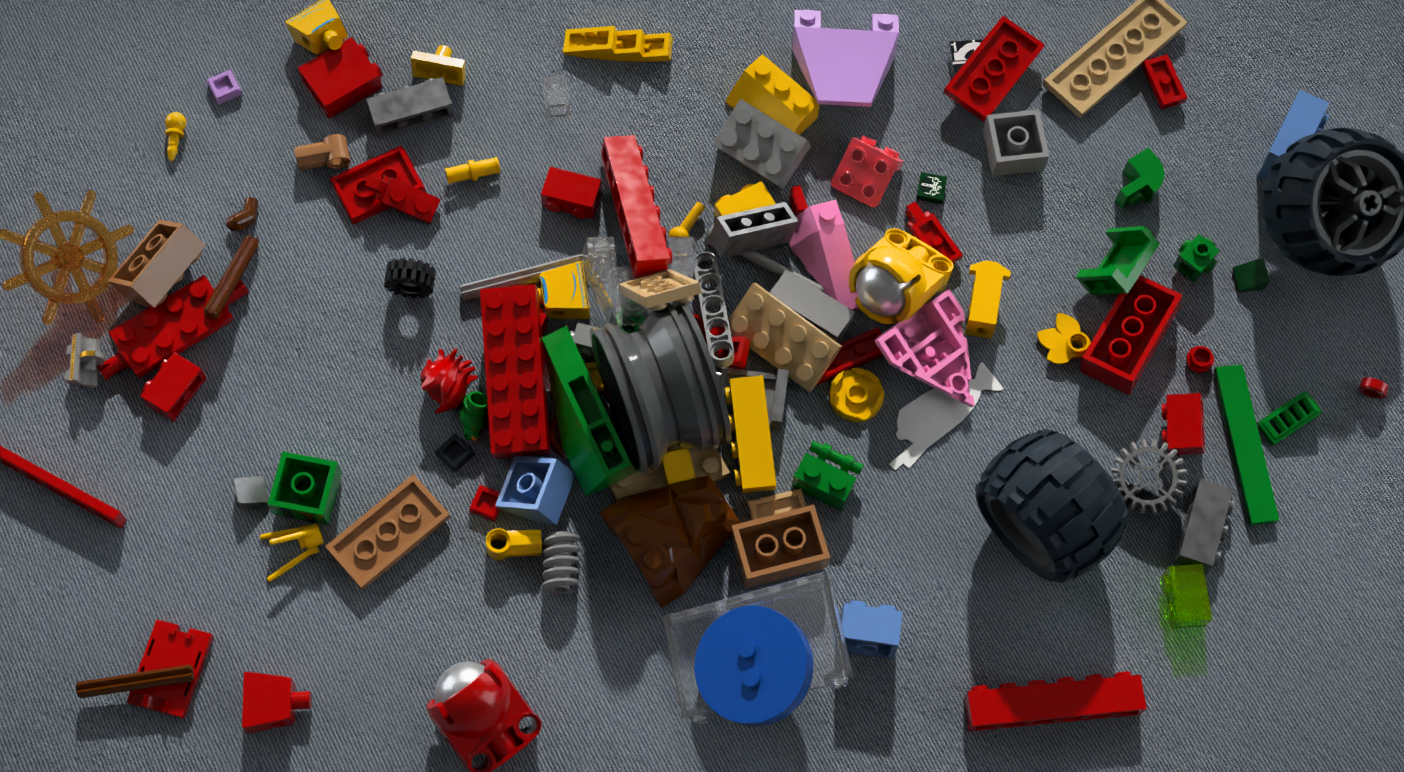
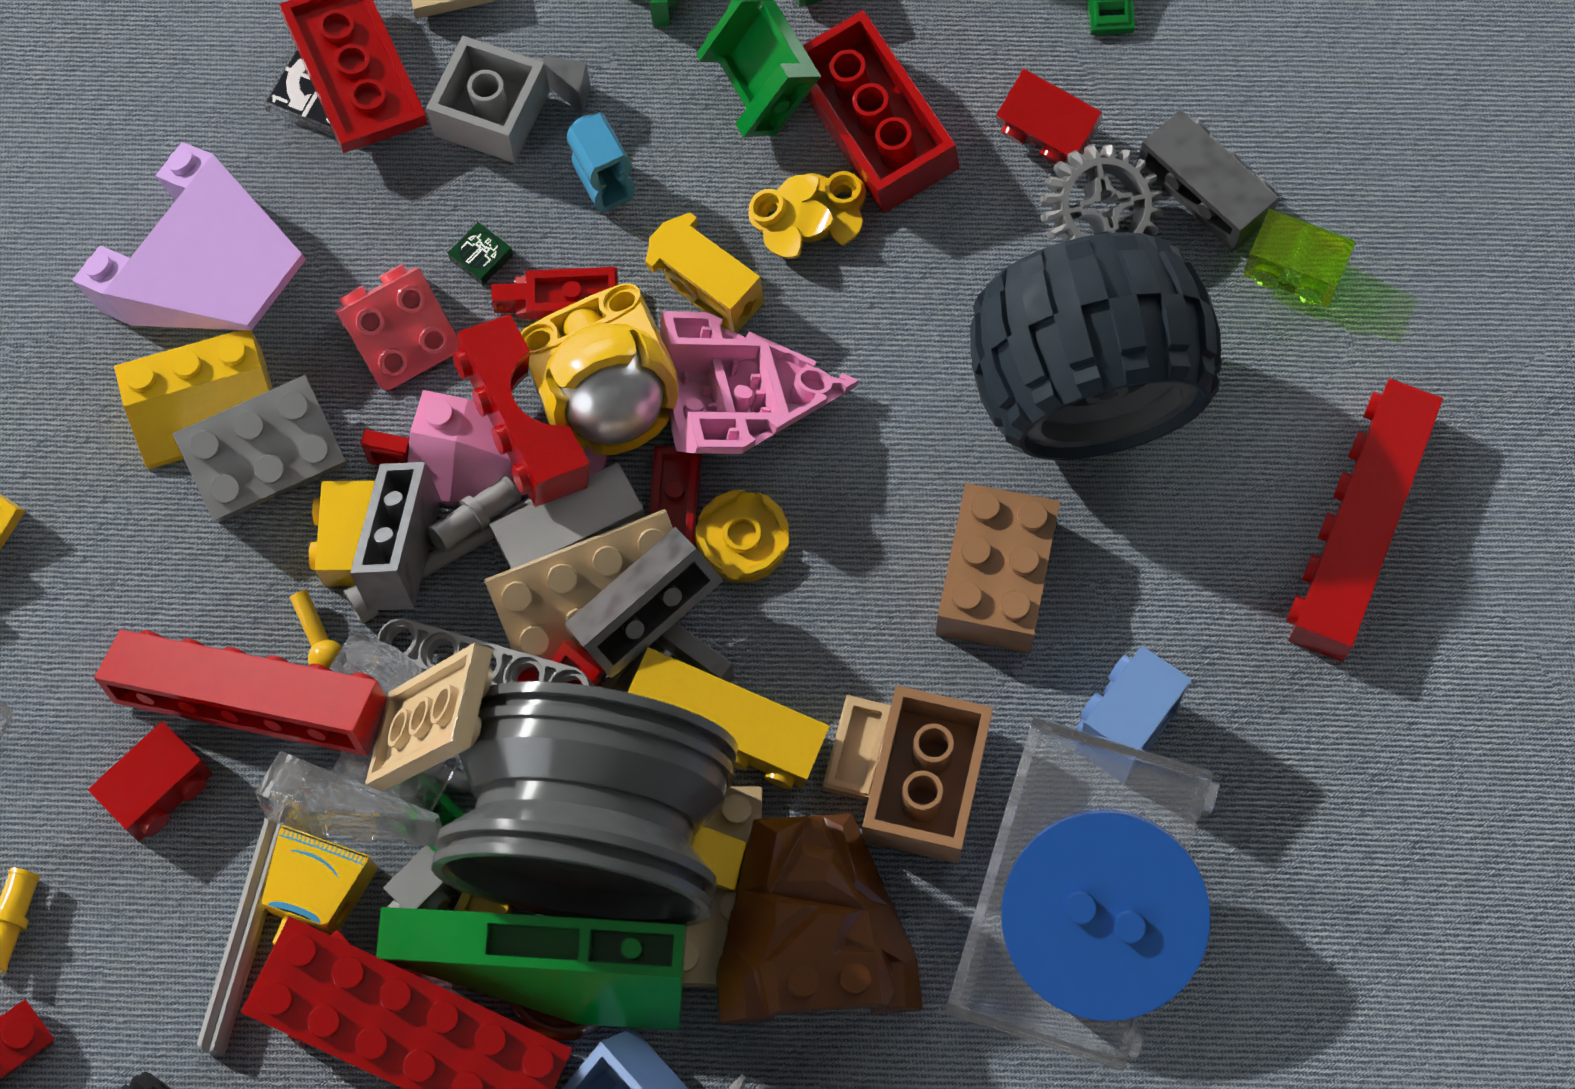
camera: 55 degrees left, 0 degrees up
green brick [791,441,864,512] -> none
white sticker [889,362,1003,470] -> none
red plate [1186,346,1214,373] -> none
green tile [1214,364,1279,526] -> none
none -> light grey pin [427,476,521,553]
none -> red arch [453,314,590,507]
none -> flat silver slope [542,56,591,113]
none -> flat silver brick [564,527,723,678]
none -> dark azure brick [567,113,635,213]
none -> yellow plate [749,175,834,259]
none -> medium nougat brick [936,483,1060,653]

